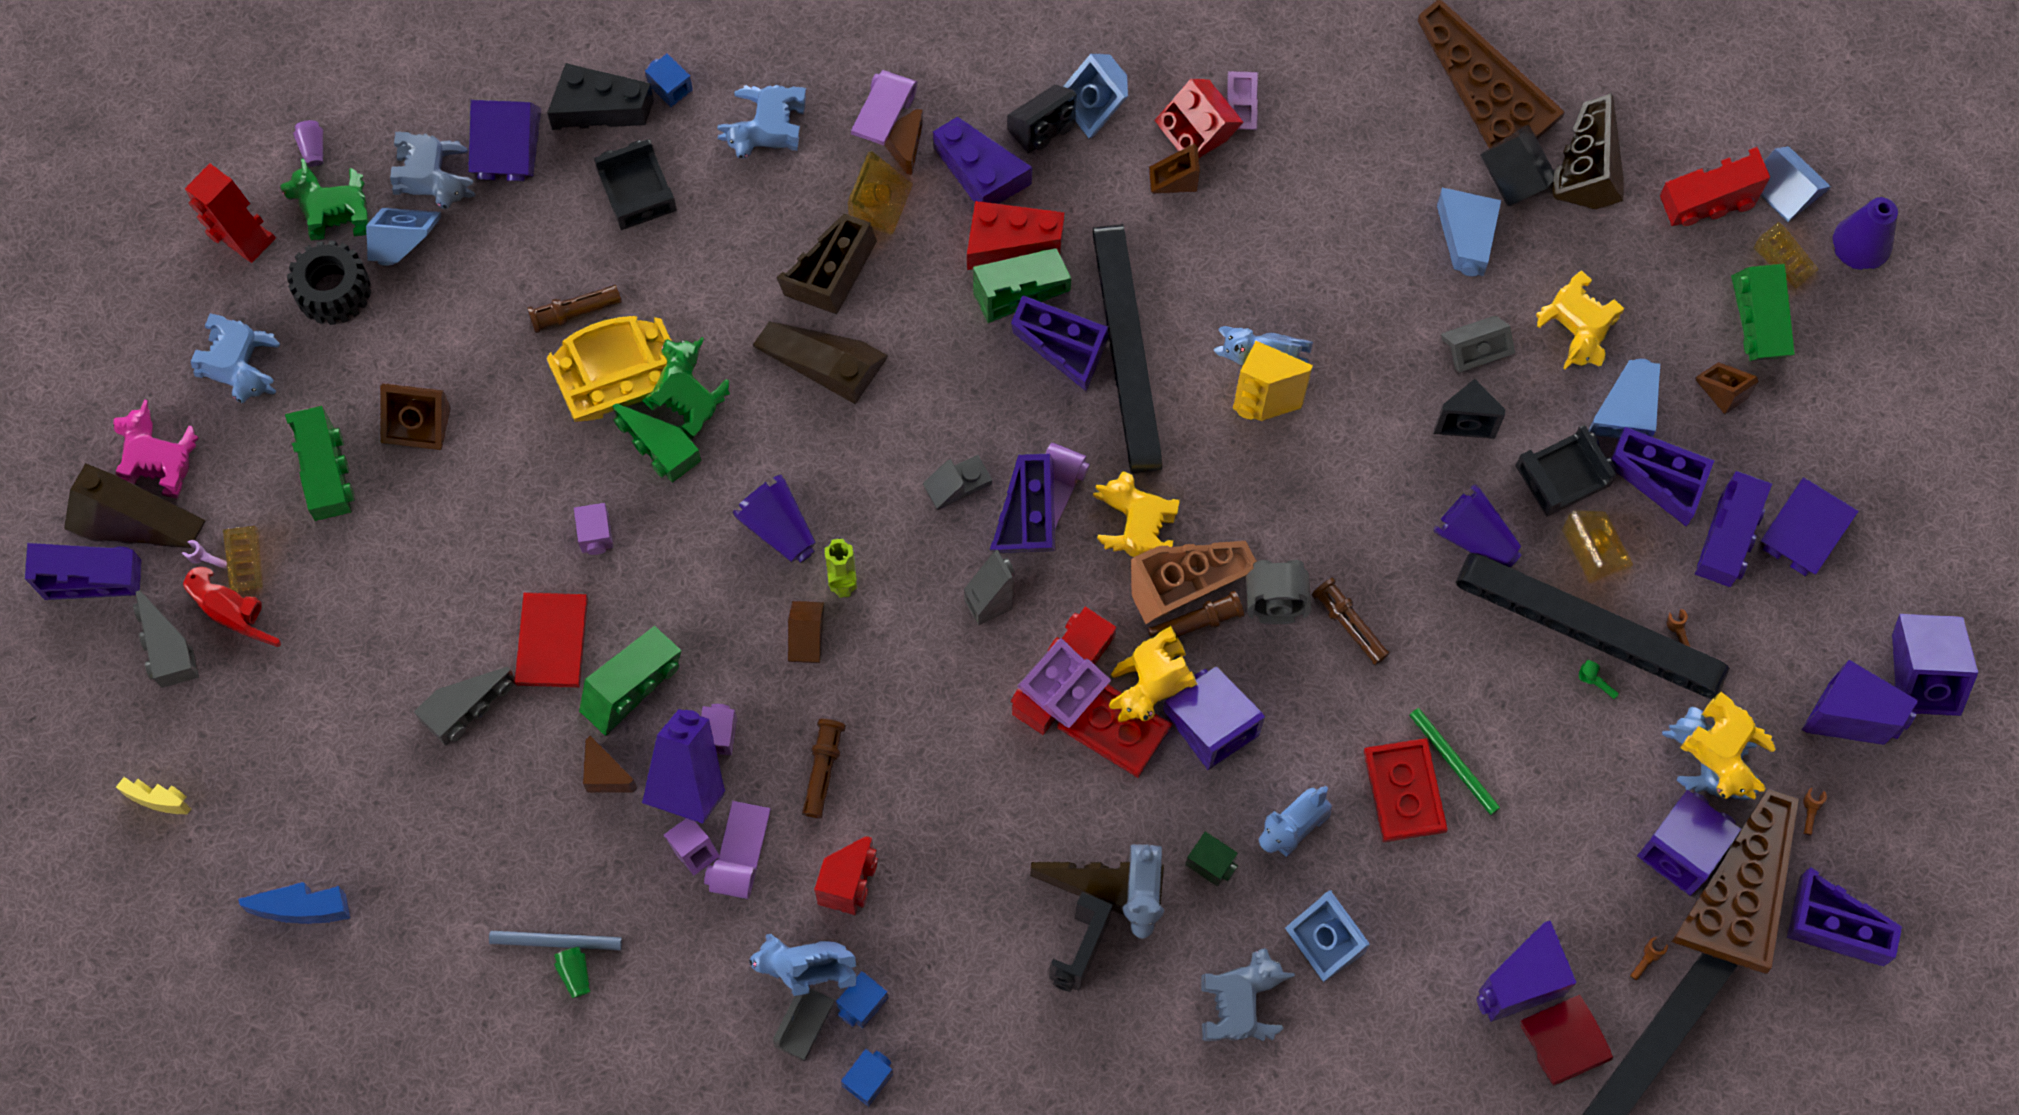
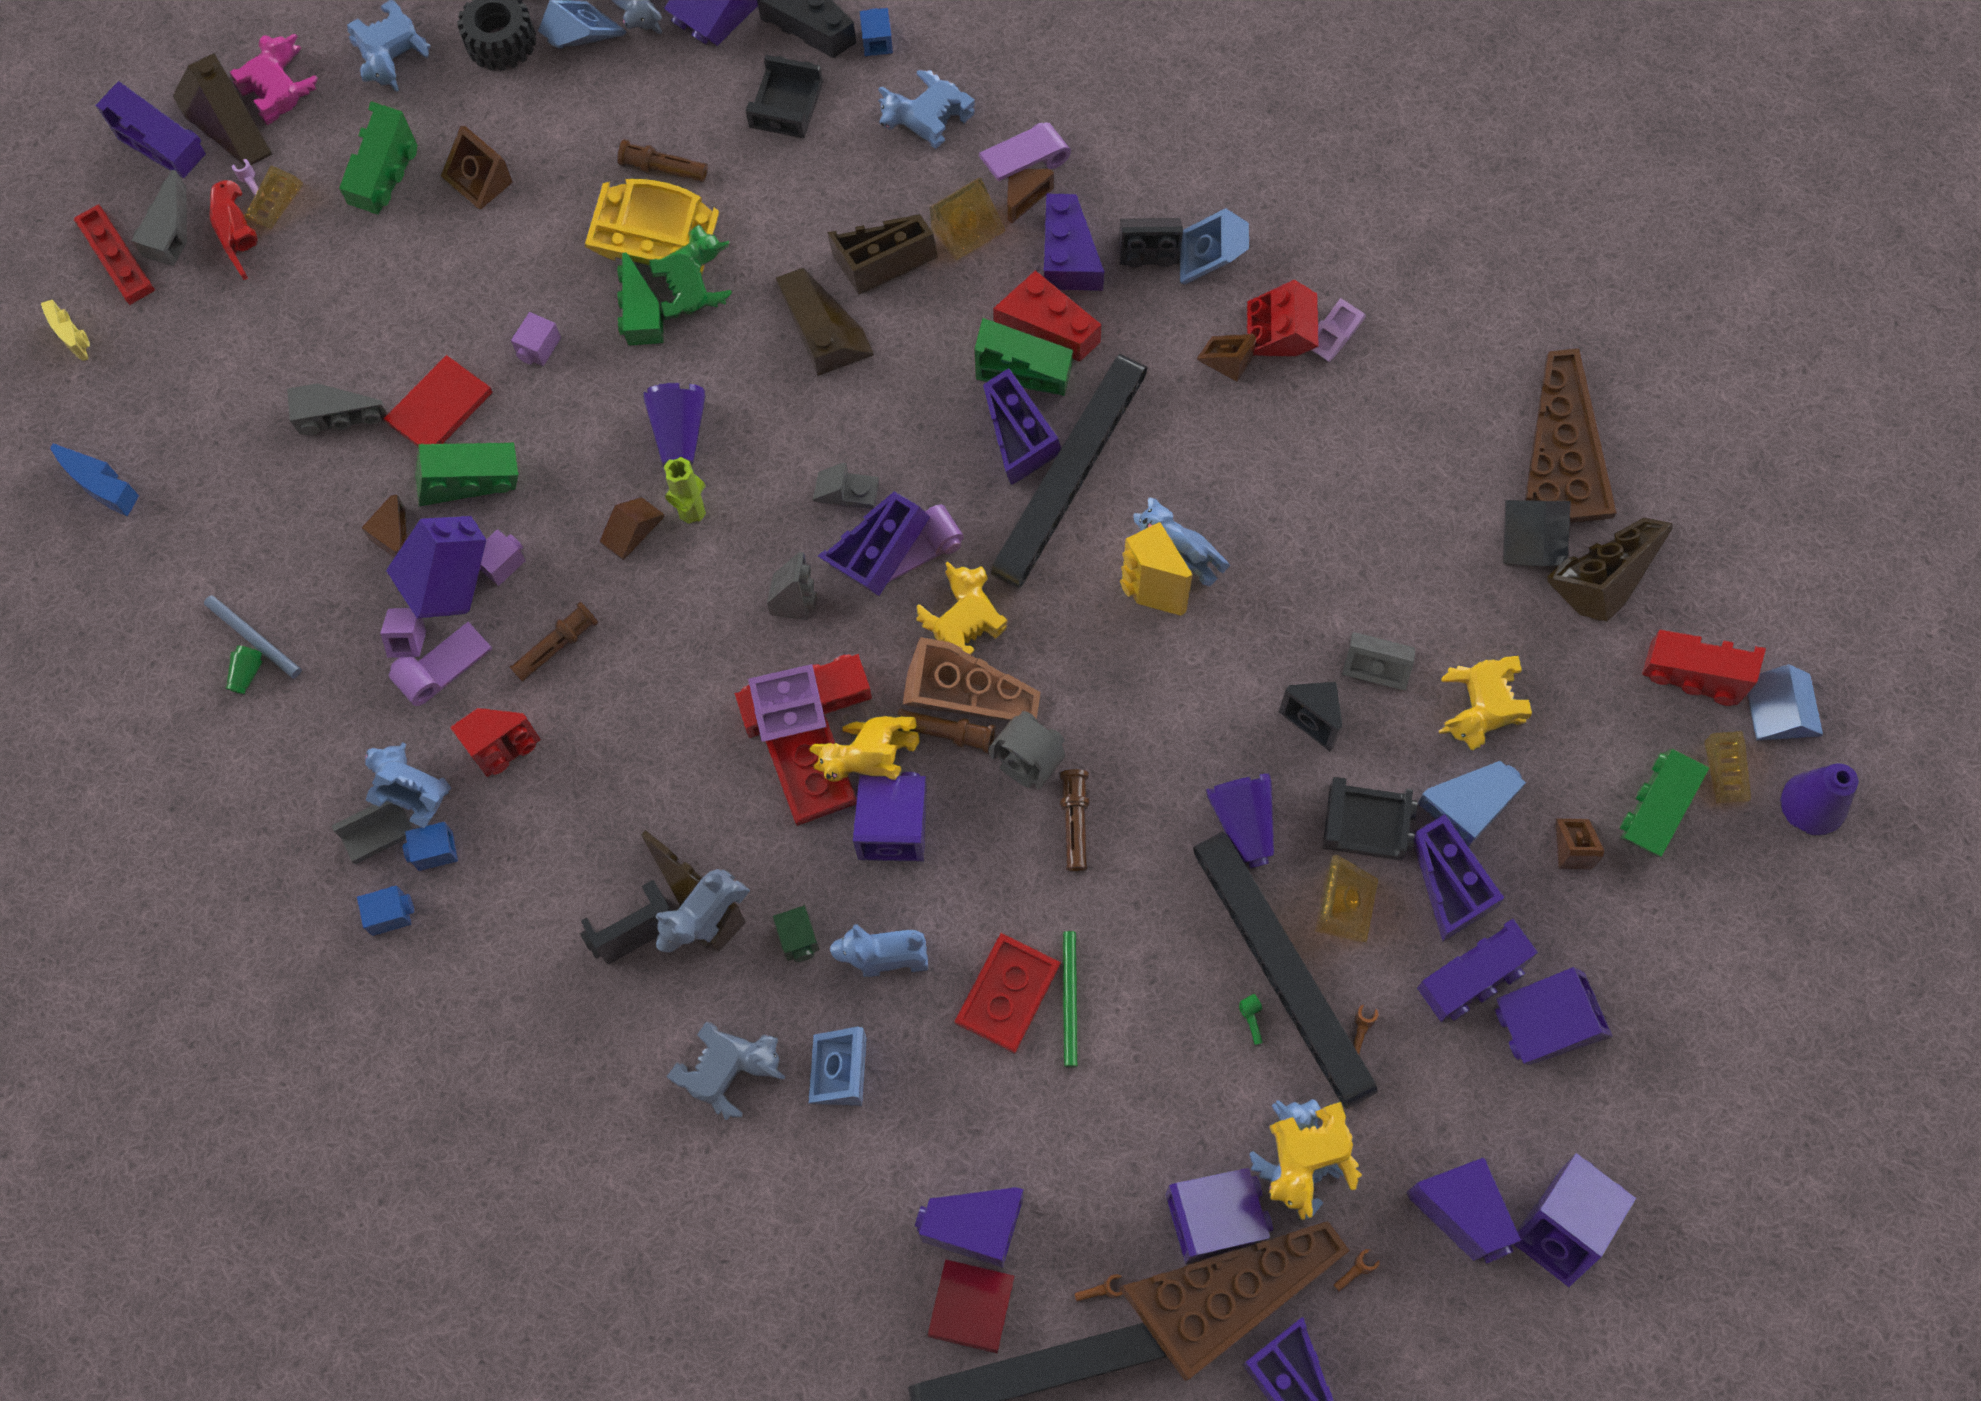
camera: 40 degrees right, 0 degrees up
medium blue slope [1437,188,1501,276] -> none
none -> red tile [73,204,156,305]

